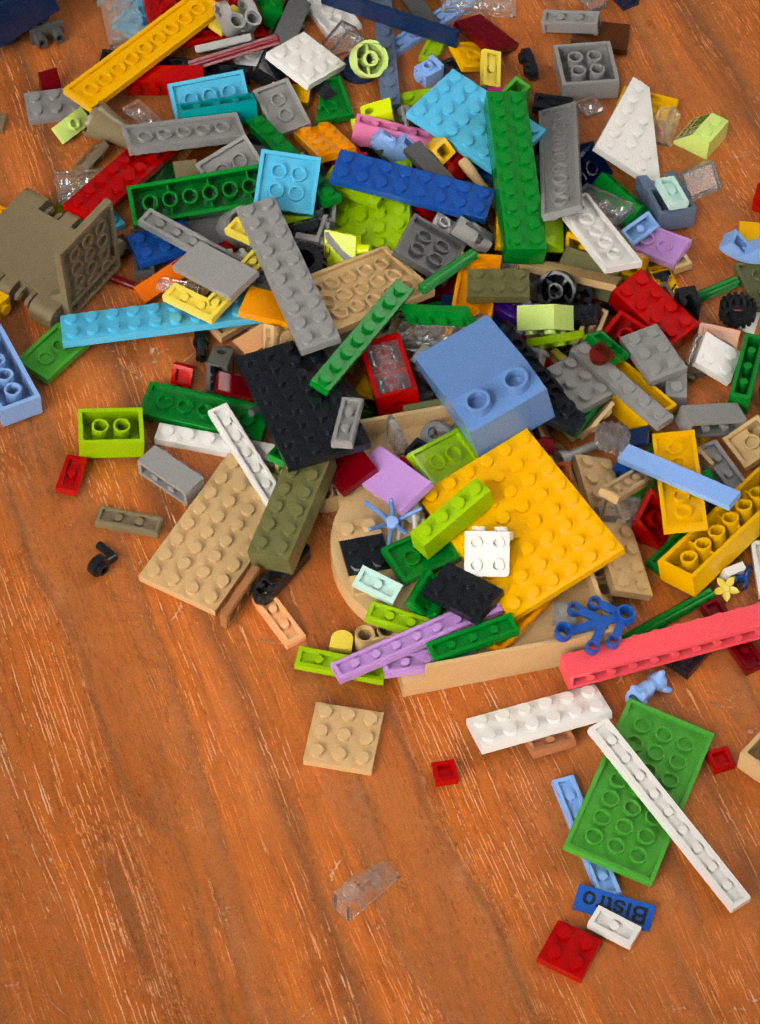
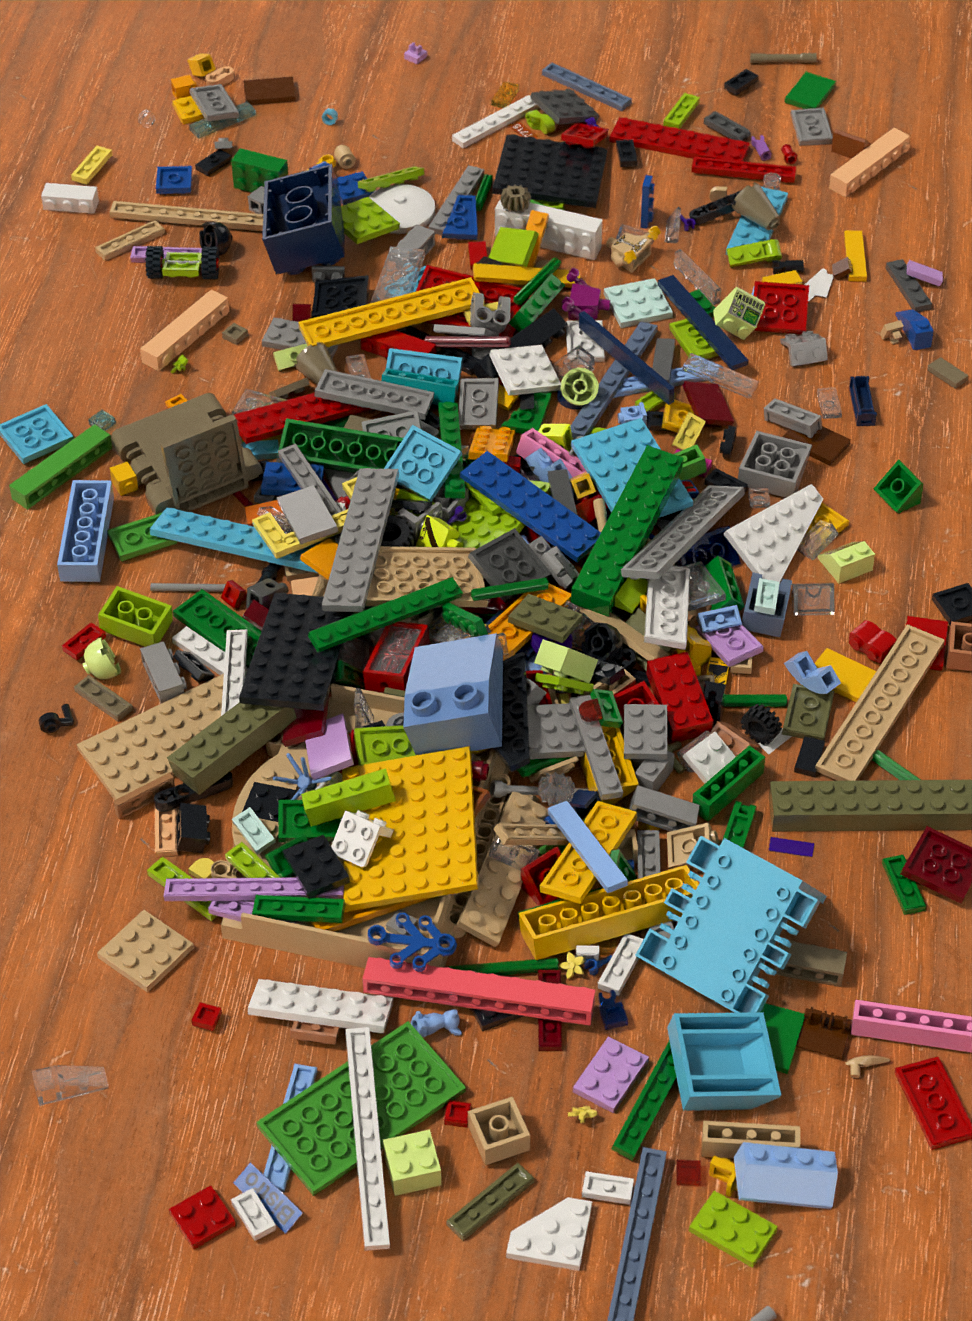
camera: 30 degrees right, 5 degrees down
light grey tile [331,397,364,449] -> none
none -> yellowish green cylinder [83,637,121,679]
none -> light grey bar [150,583,226,592]
none -> black plate [173,650,215,682]
none -> black brick [176,803,210,853]
none -> black plate [311,275,370,318]
none -> yellowish green brick [383,1130,442,1196]
none -> dark purple hand [446,506,467,525]
none -> green slope [873,459,924,513]

